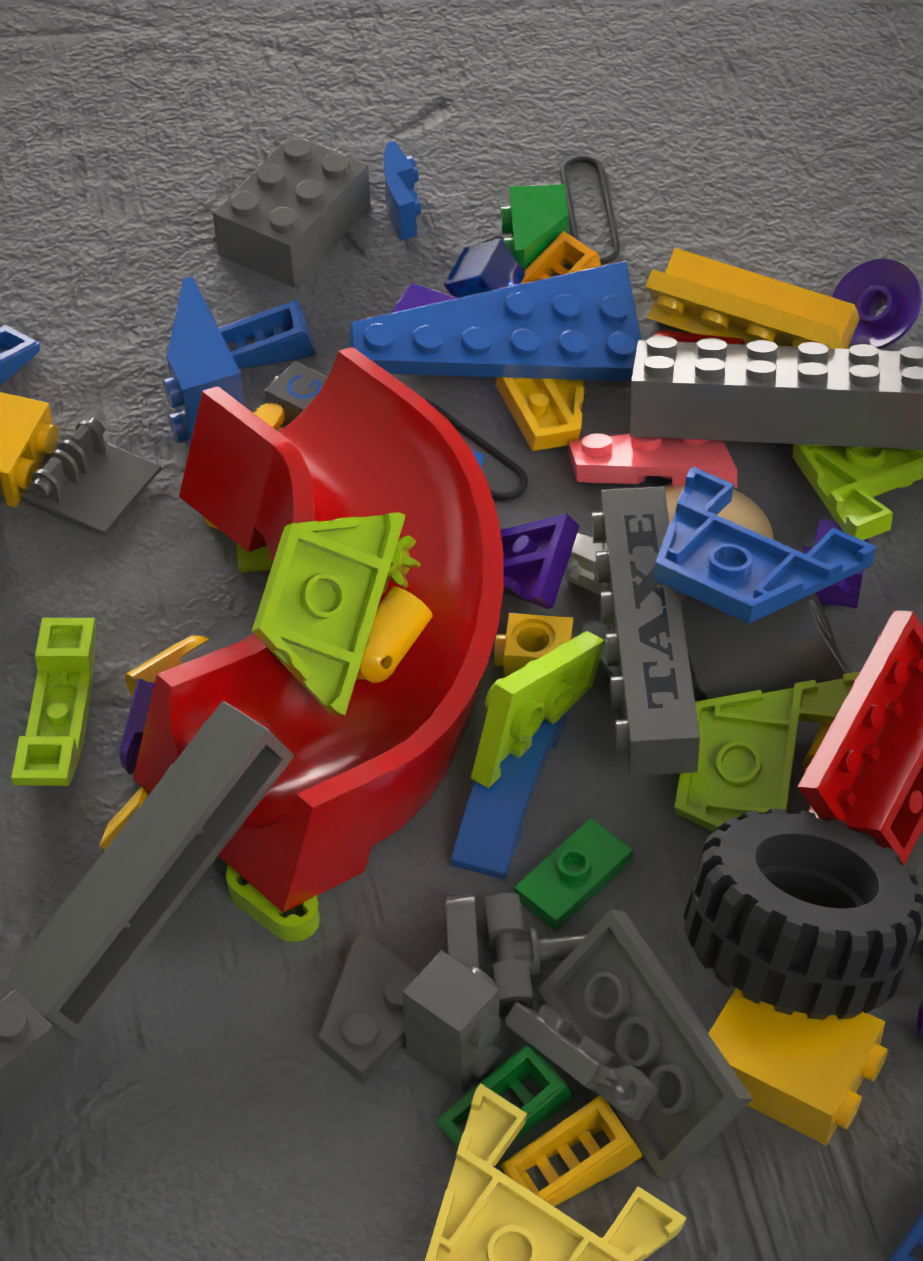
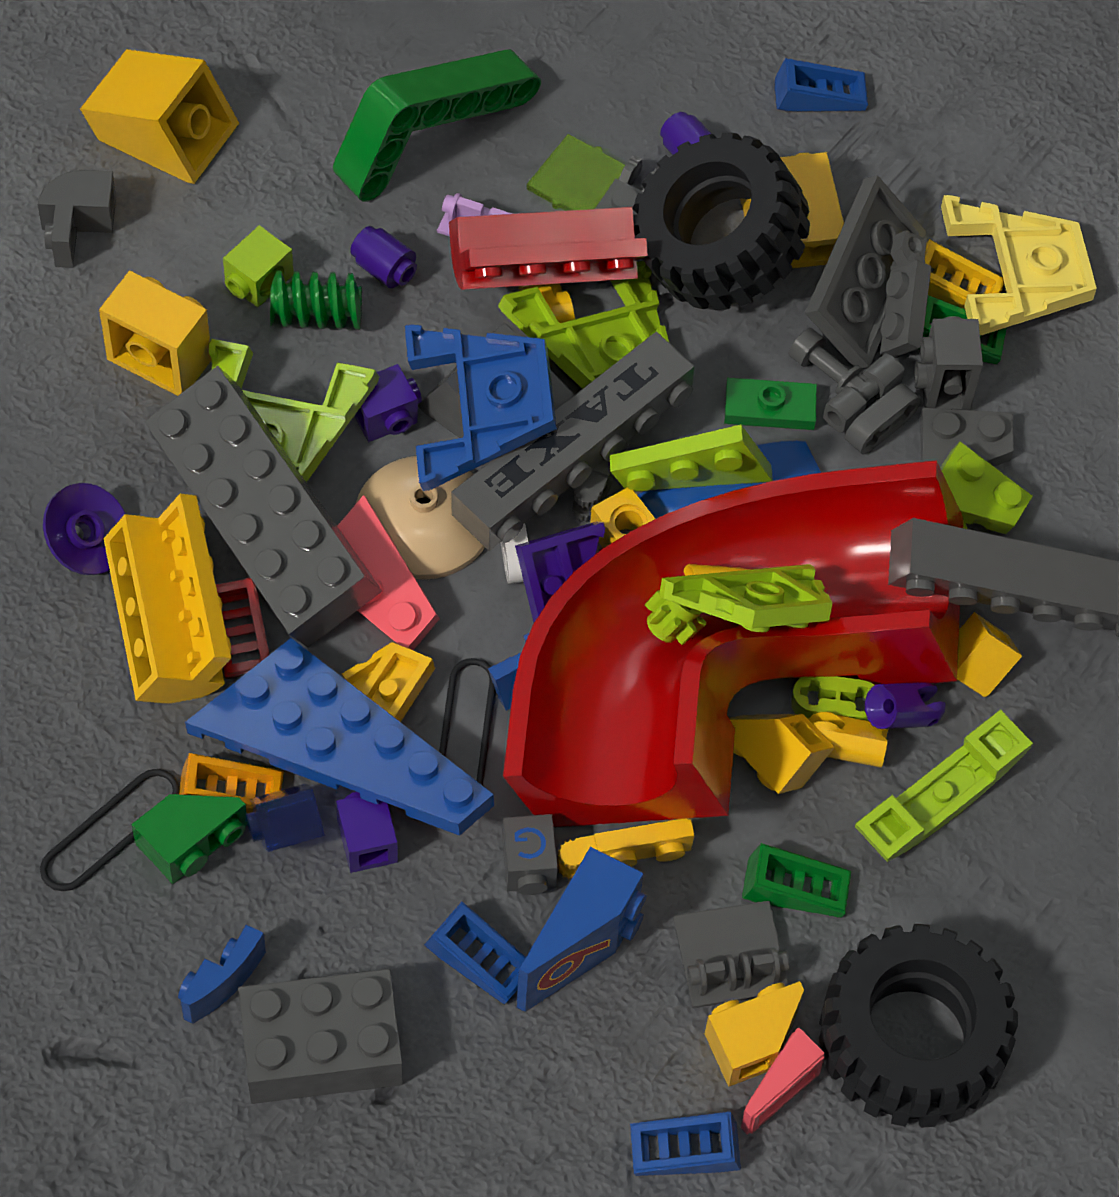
camera: 135 degrees left, 10 degrees up
none -> yellow slope [729,714,835,794]
none -> green slope [742,843,852,918]
none -> lime wing [940,442,1033,534]

